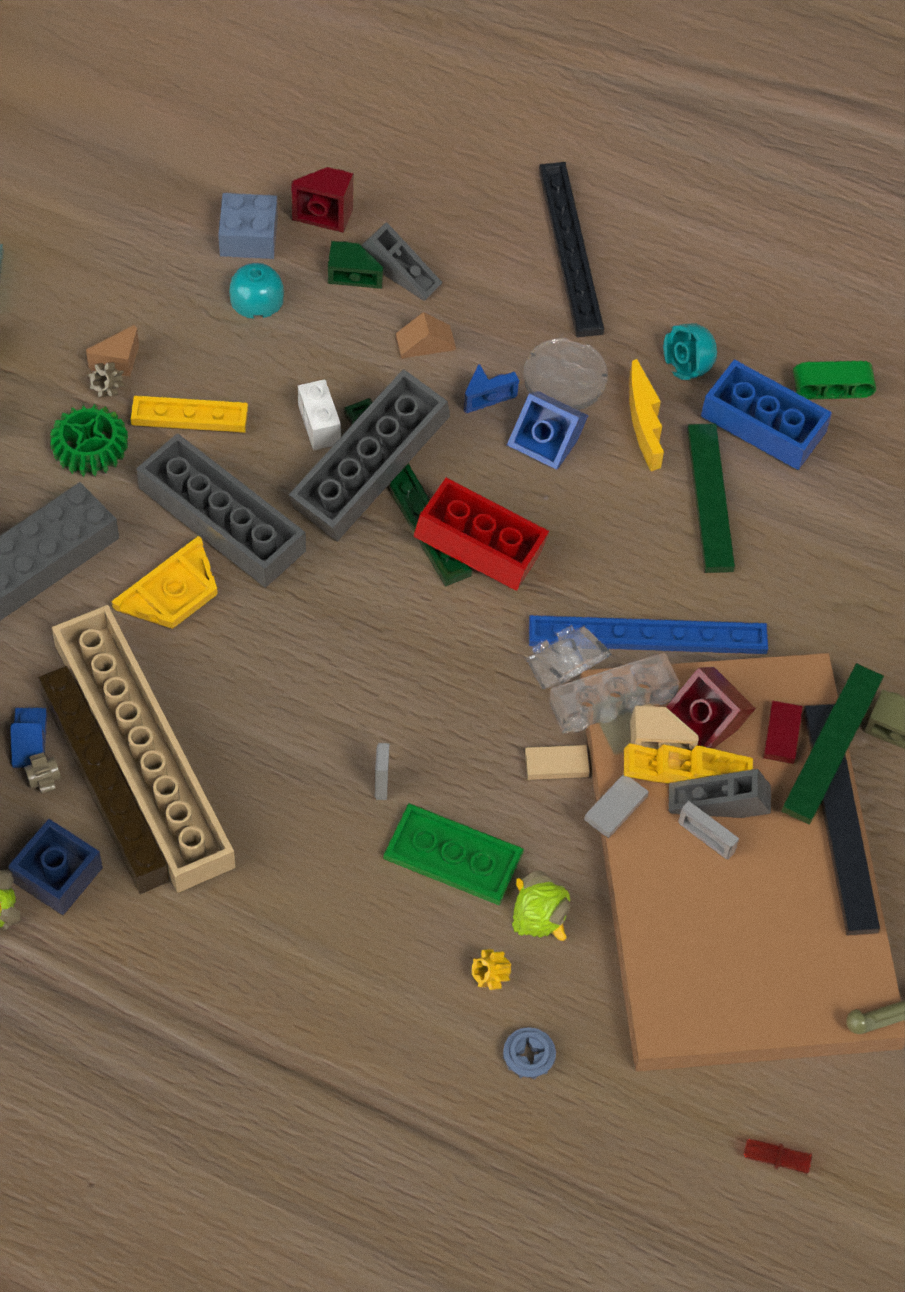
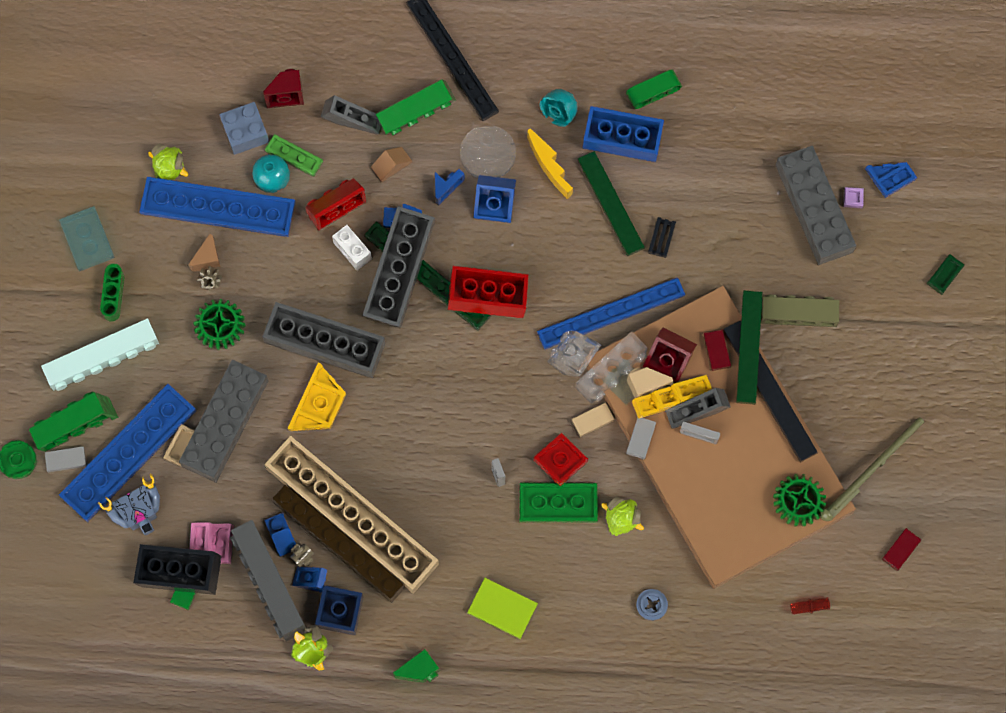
camera: 20 degrees left, 15 degrees up
yellow plate [131,396,248,433] -> none
dark green slope [328,241,383,289] -> none
yellow gear [471,949,511,990] -> none
none -> blue plate [139,177,295,237]
none -> lime hair [148,144,189,180]
none -> bright green tile [265,134,323,177]
none -> blue slope [292,567,327,592]
none -> red slope [305,178,366,231]
none -> green wedge [376,80,456,136]
none -> green slope [393,649,440,683]
none -> lime tile [467,578,538,640]
none -> red plate [533,433,588,486]
none -> black tile [648,217,676,258]
none -> green gear [773,474,826,527]

